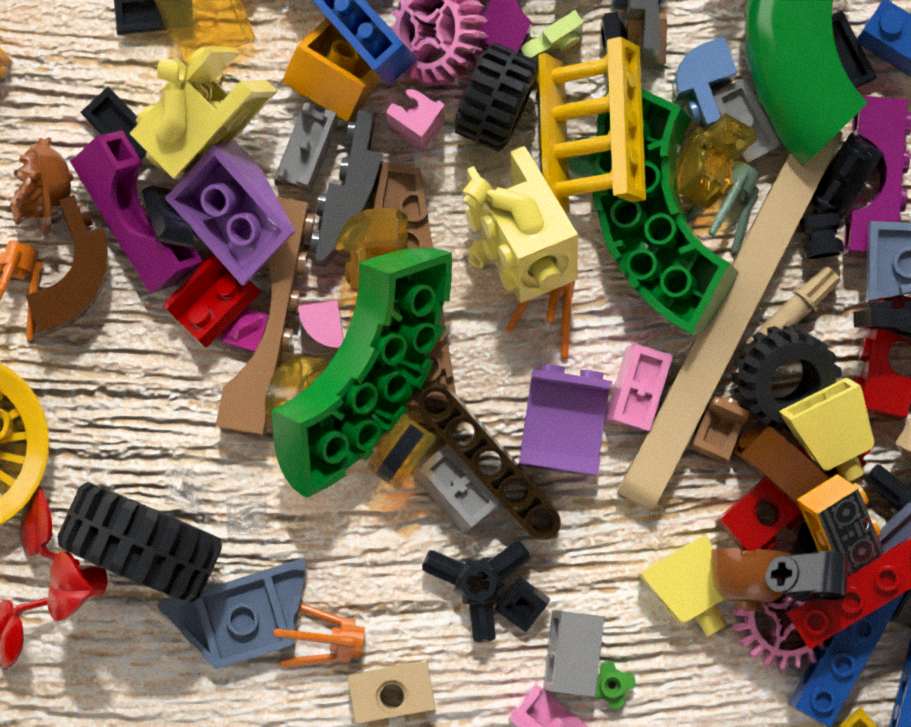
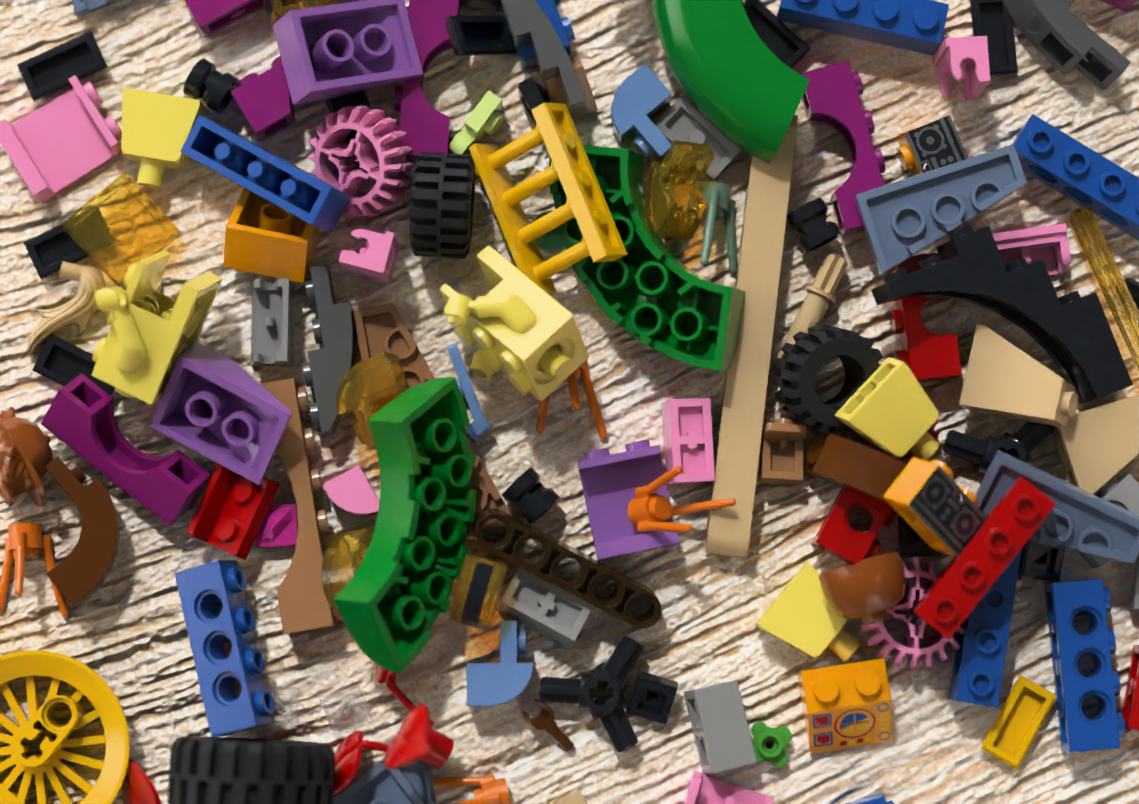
camera: 20 degrees left, 0 degrees up
black tile [142,185,195,248] -> none
black piece [765,551,848,602] -> none
black hinge [811,132,884,219] -> none
none -> tan piece [27,261,105,357]
none -> blue brick [174,560,274,738]
none -> red plant [333,664,454,796]
none -> medium blue piece [446,343,492,444]
none -> medium blue brick [466,620,535,706]
none -> black wheel [502,467,560,525]
none -> reddish brown hand [522,699,574,751]
none -> orange plant [627,466,736,533]
none -> light orange slope [796,658,893,754]

